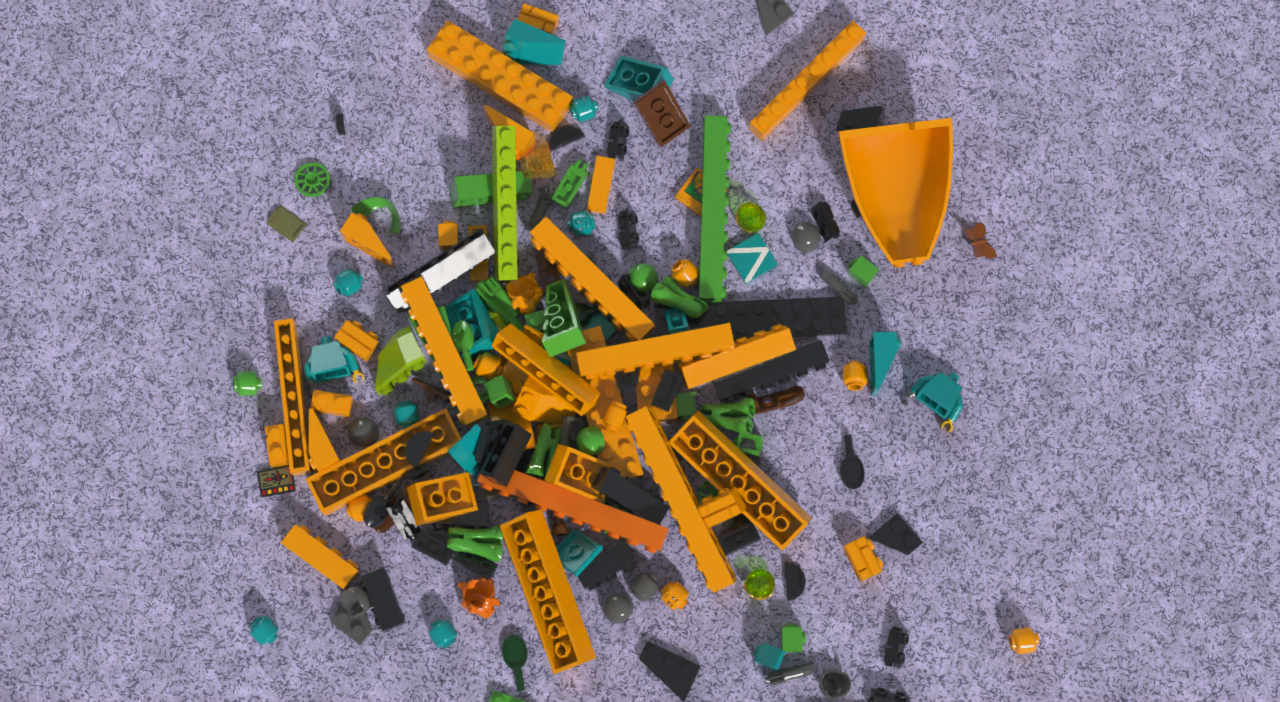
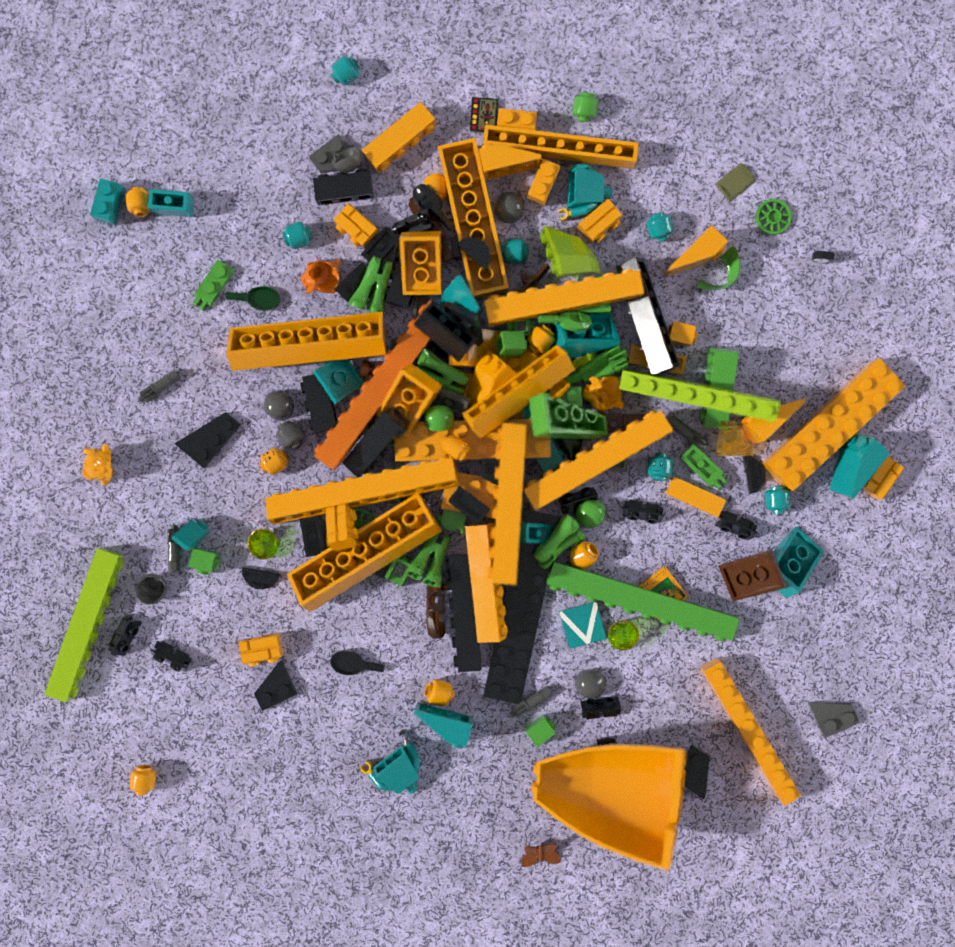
camera: 110 degrees right, 10 degrees up
none -> light orange brick [334,203,379,249]

